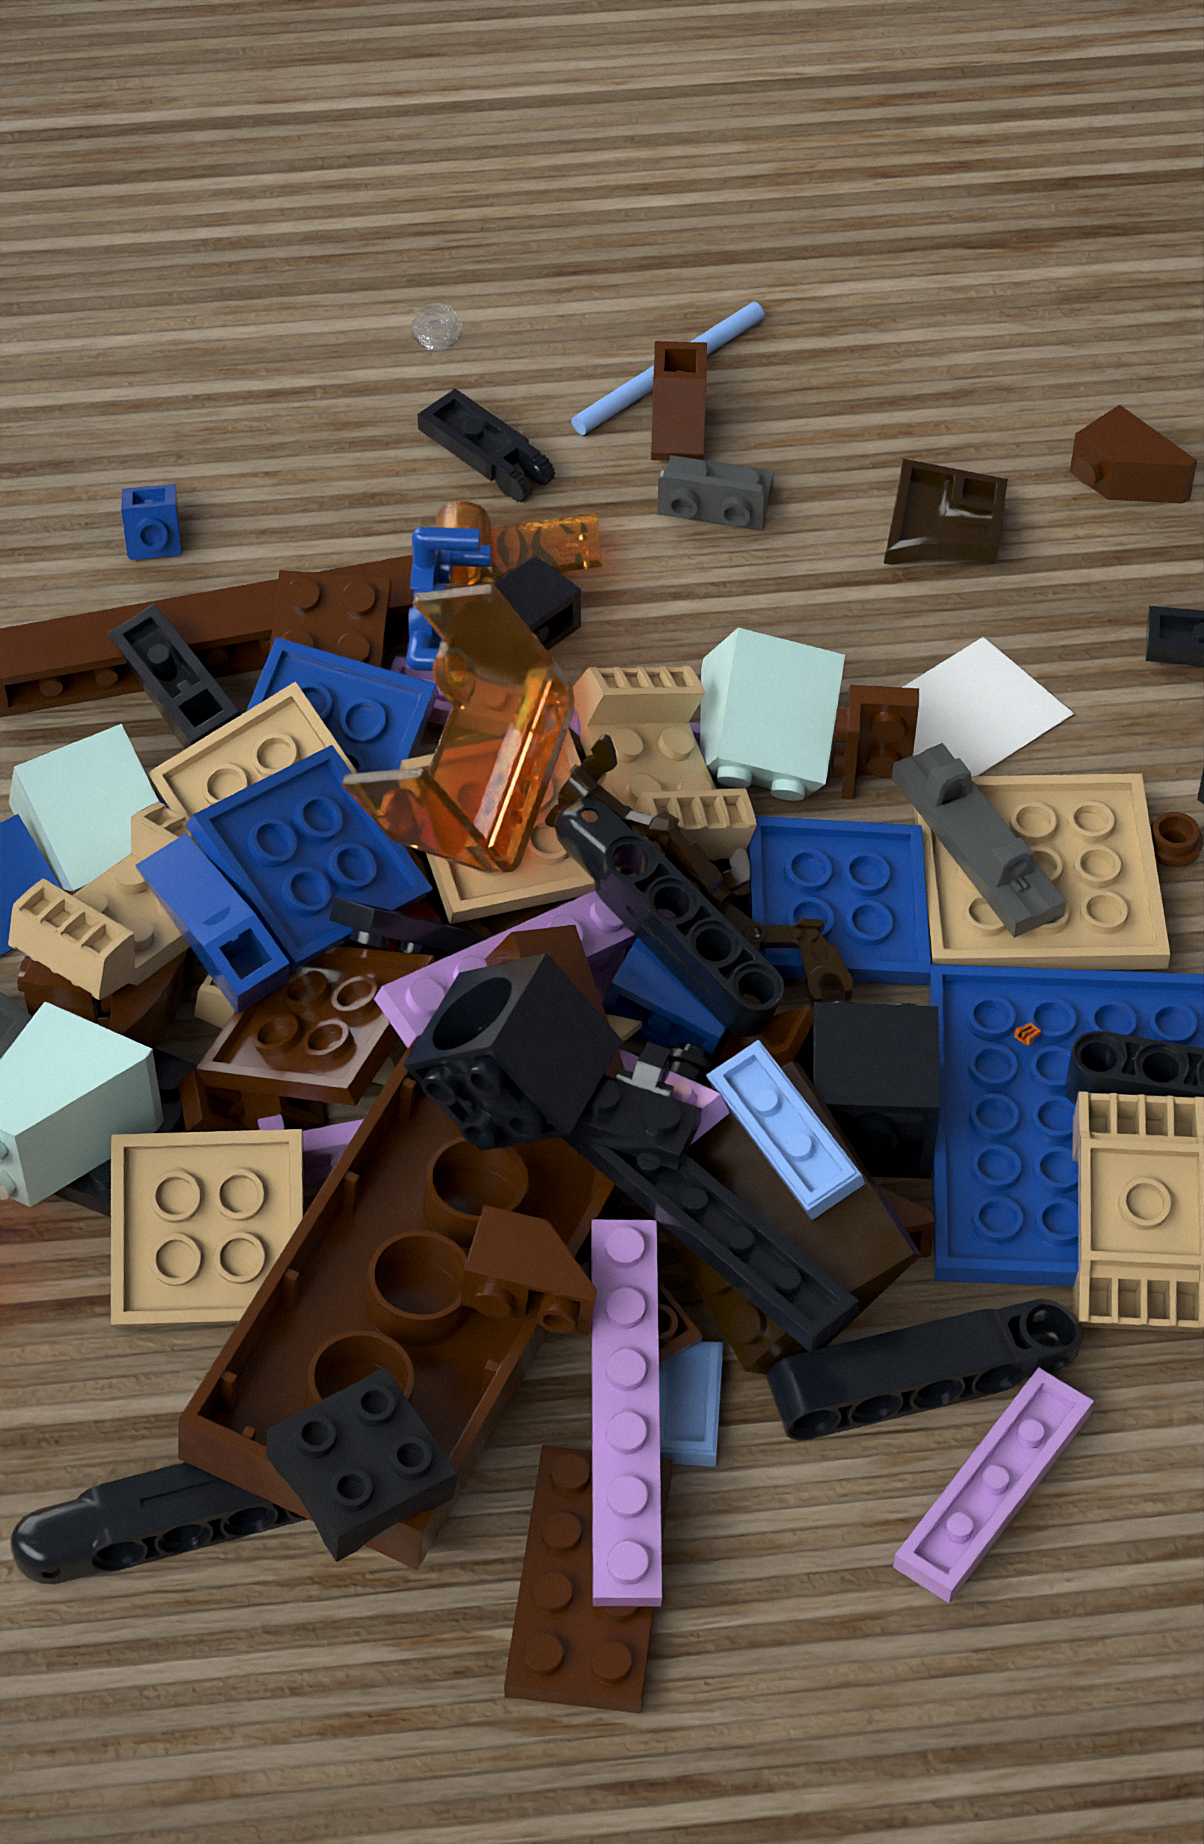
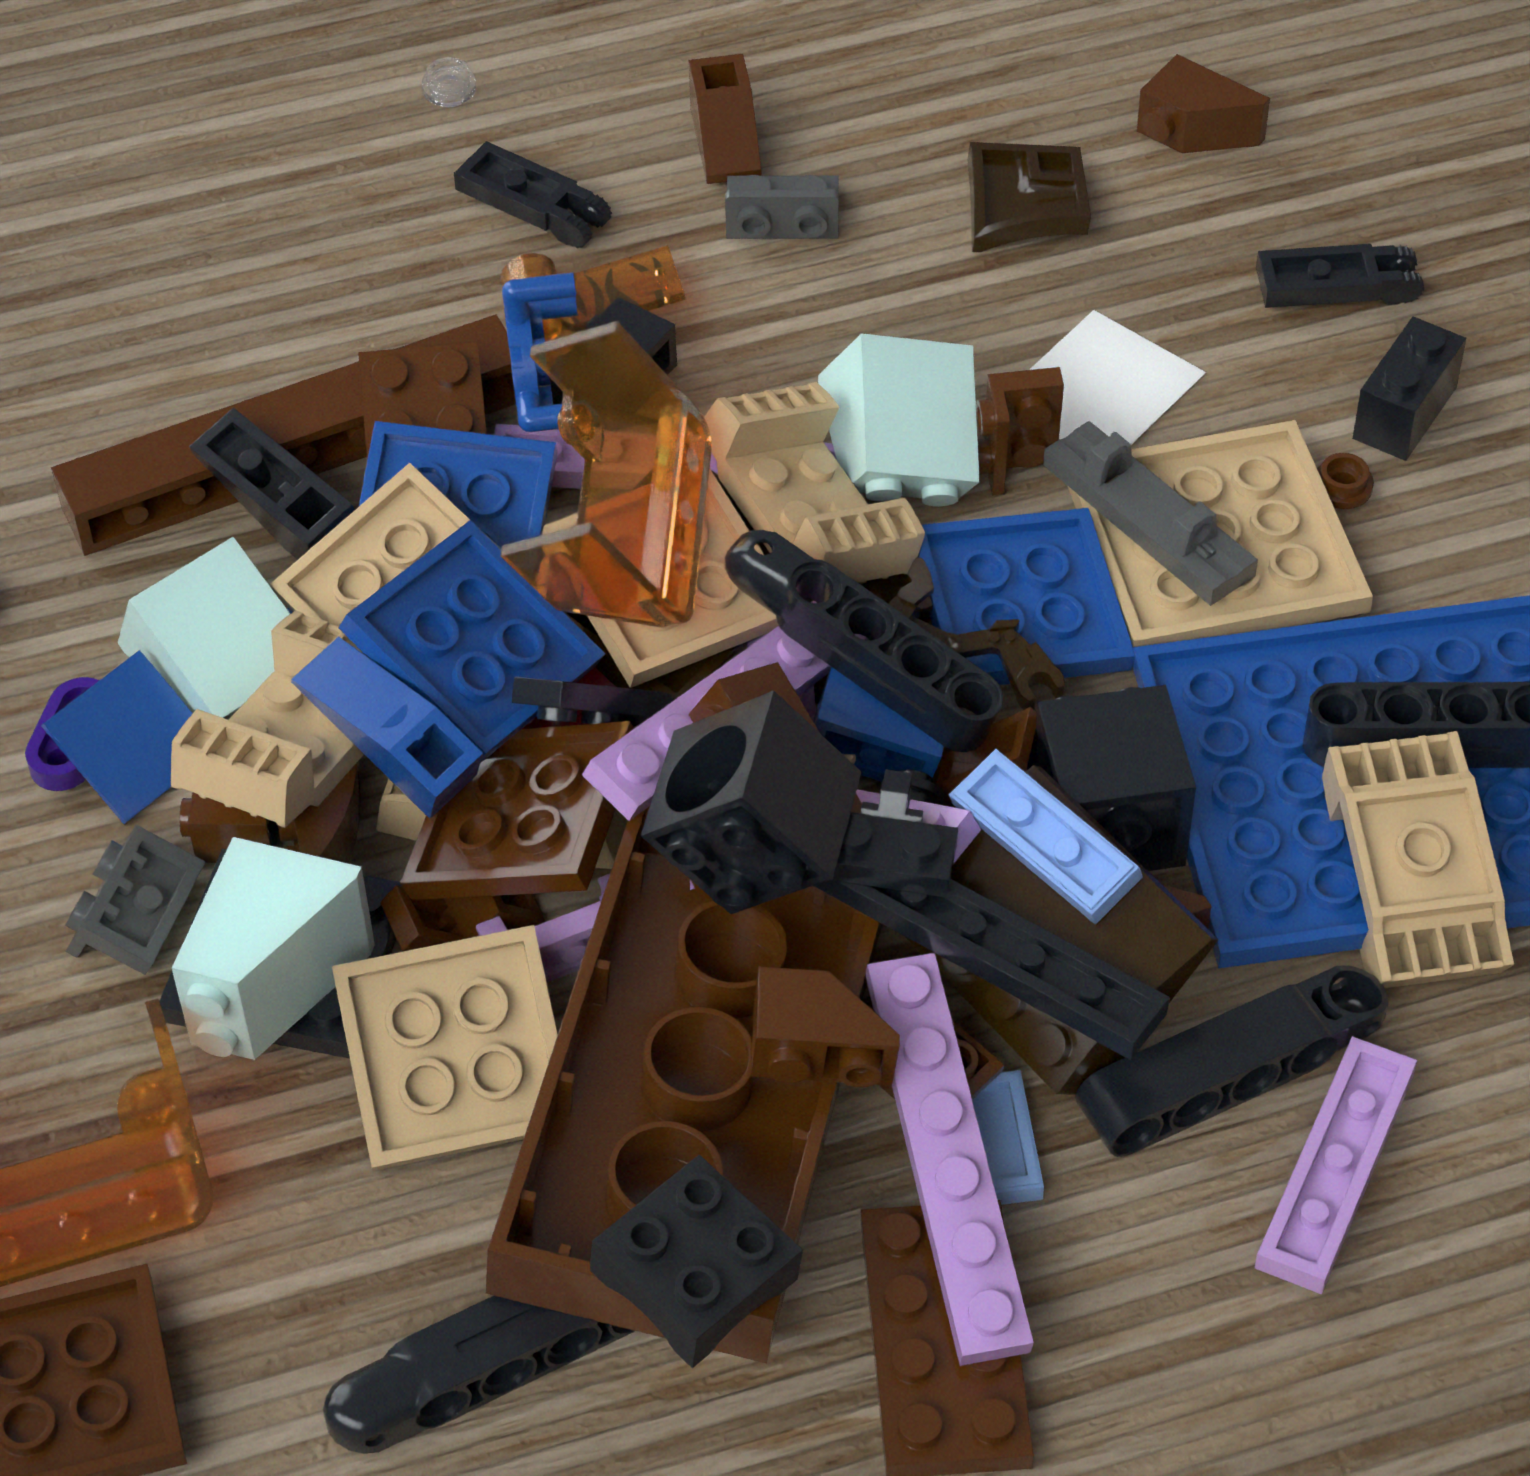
camera: 10 degrees left, 0 degrees up
blue bracket [121,484,181,560] -> none
dark brown piece [545,734,723,897] -> none
light blue axle [571,302,765,435] -> none
orange piece [1014,1022,1041,1047] -> none

